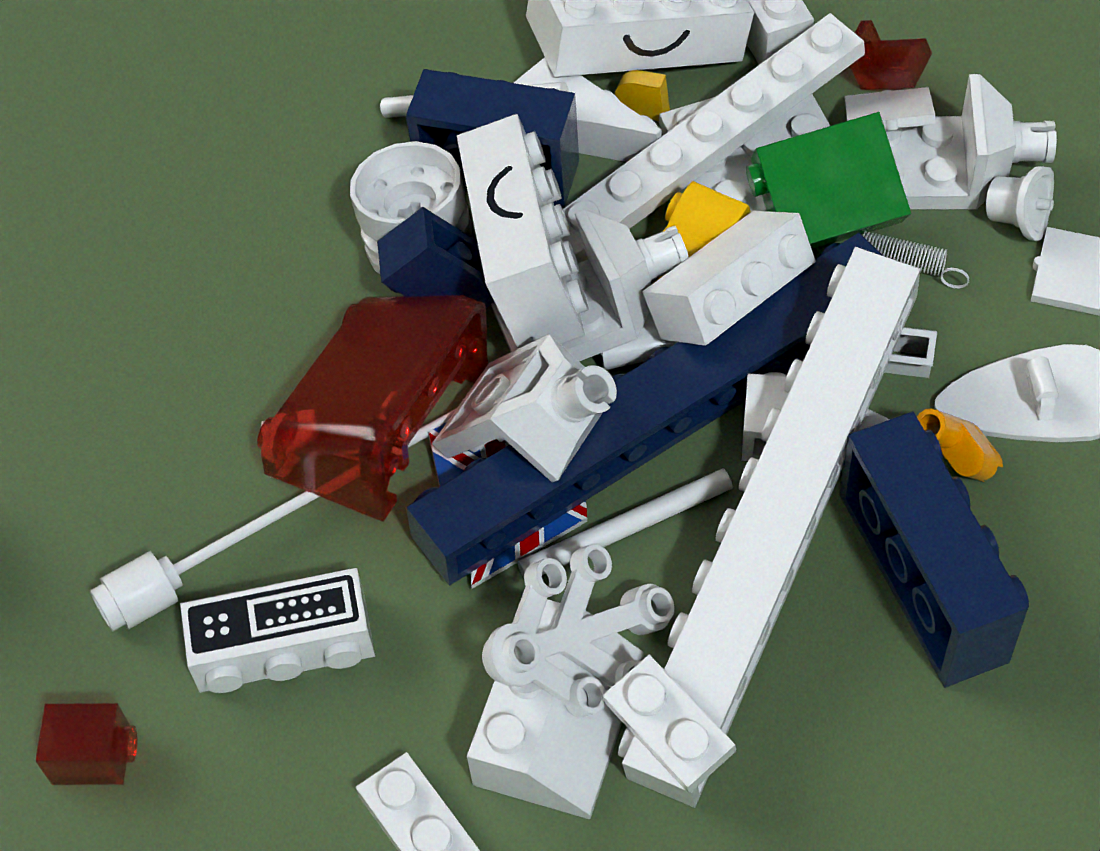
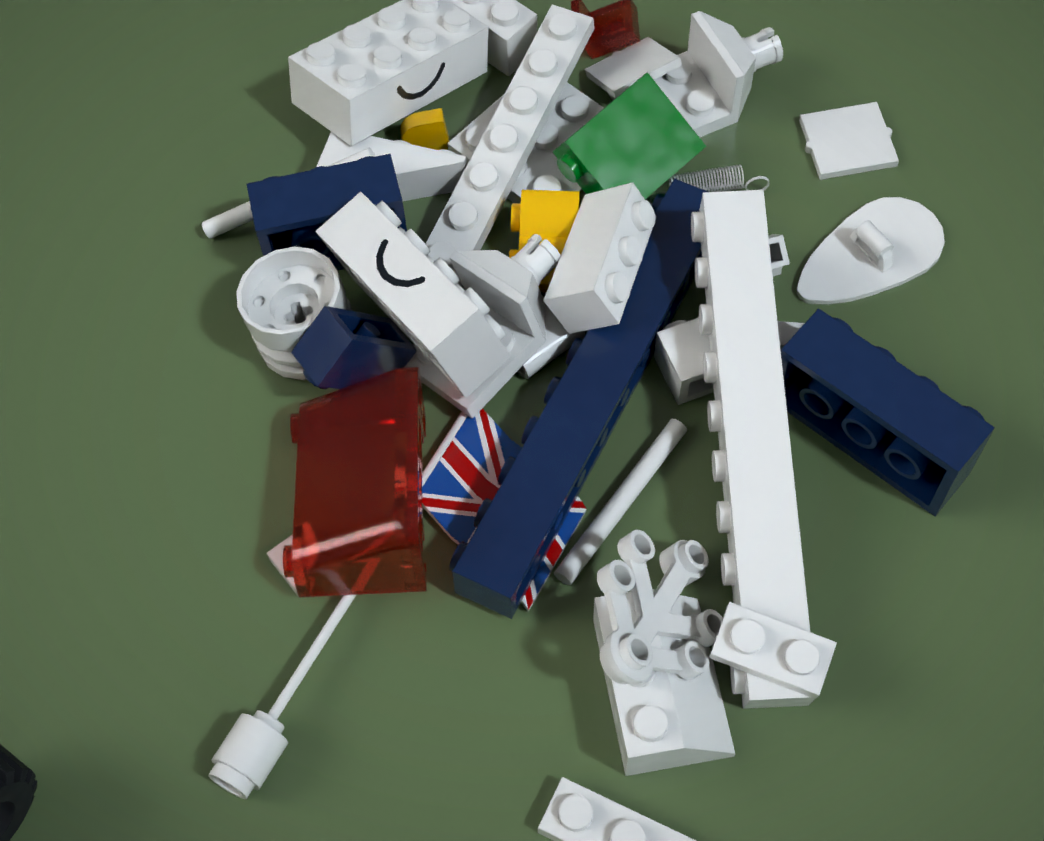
camera: 30 degrees left, 5 degrees up
white brick [180,568,375,693] -> none
white plate [432,334,617,482] -> none
light orange piece [917,408,1003,482] -> none
white piece [986,166,1054,241] -> none

